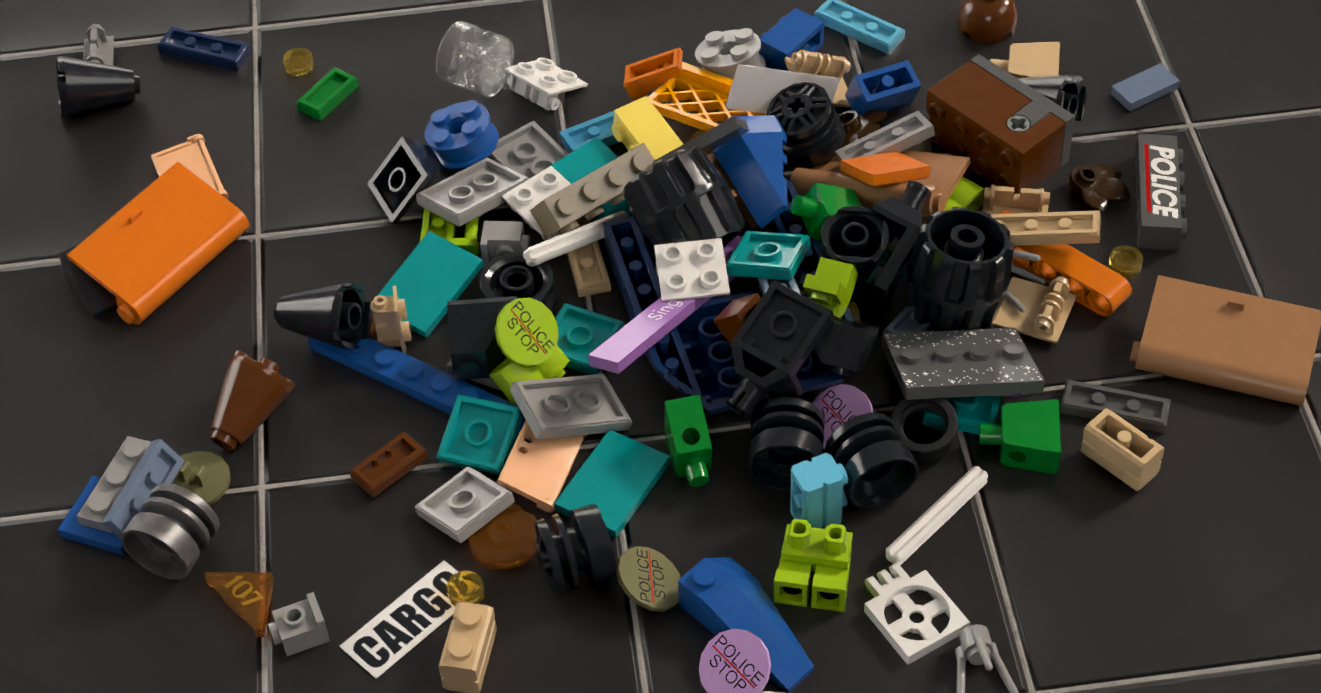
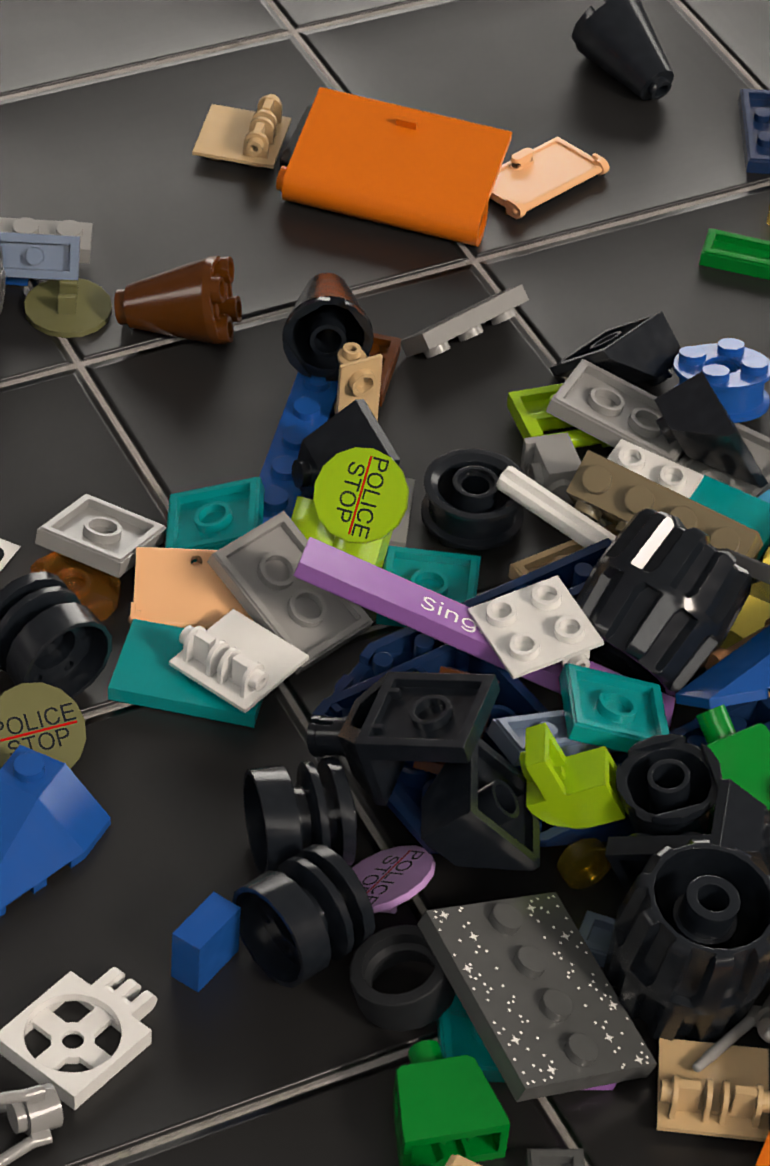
camera: 65 degrees right, 5 degrees down
light grey hinge [83,24,114,66] -> none
reddish brown plate [349,431,428,498] -> none
teal tile [377,231,484,338] -> none
green torso [664,395,712,487] -> none
lime hips [774,519,853,612] -> none
medium azure brick [790,453,848,529] -> none
white axle [885,466,988,565] -> none
none -> white hinge [169,609,309,713]
none -> blue piece [171,892,241,992]
none -> tan hinge [192,94,291,169]
none -> light grey plate [401,284,529,359]
none -> black slope [654,372,768,488]

